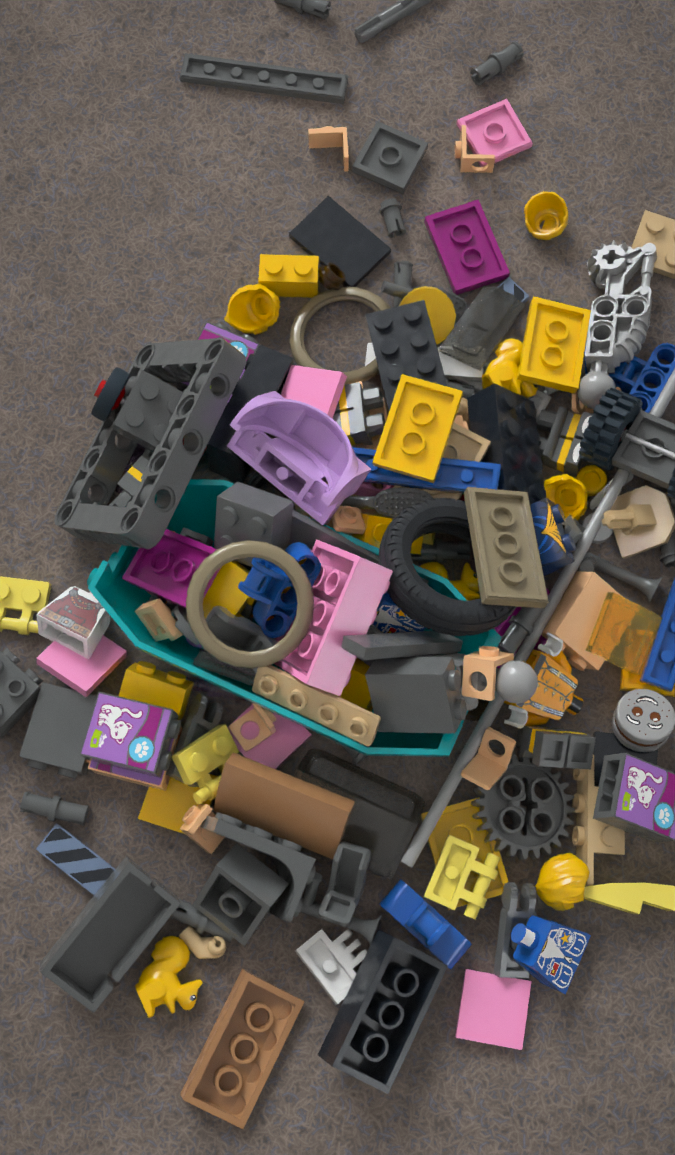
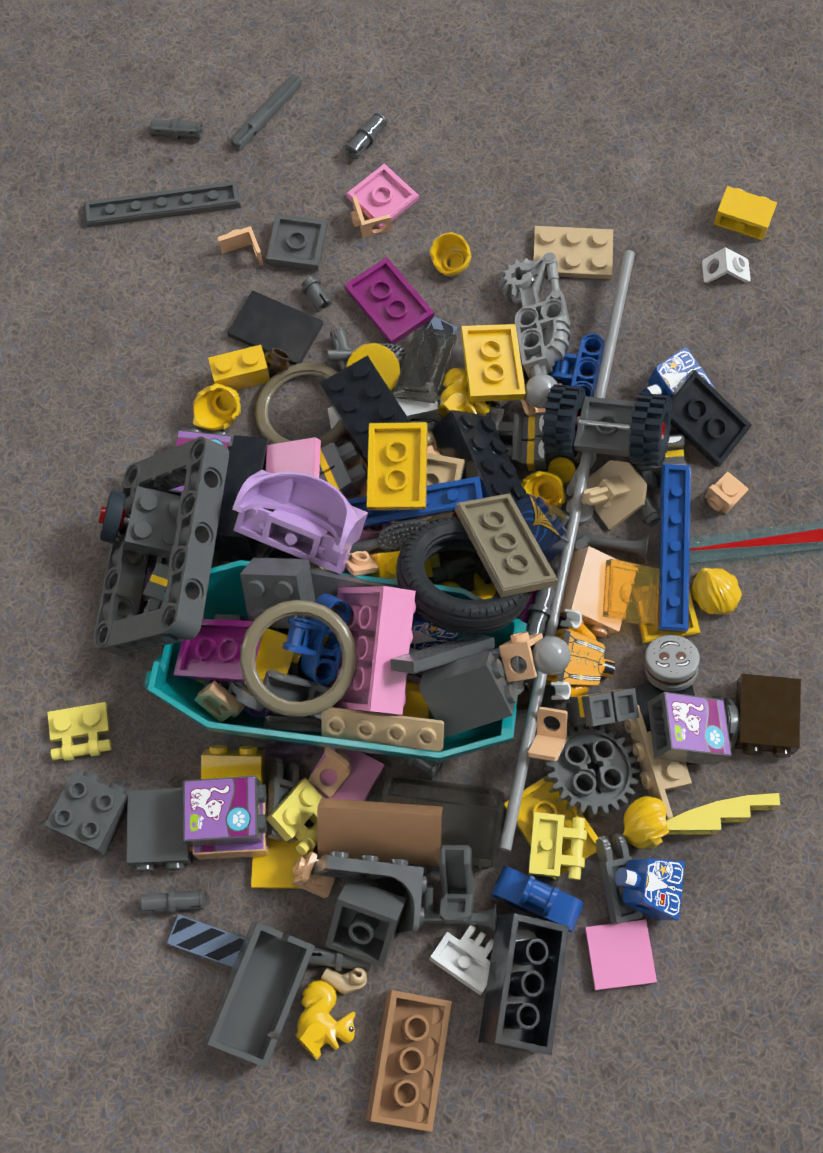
camera: 15 degrees left, 5 degrees down
torso [36,586,110,659] -> none
bright pink tile [37,635,127,697] -> none

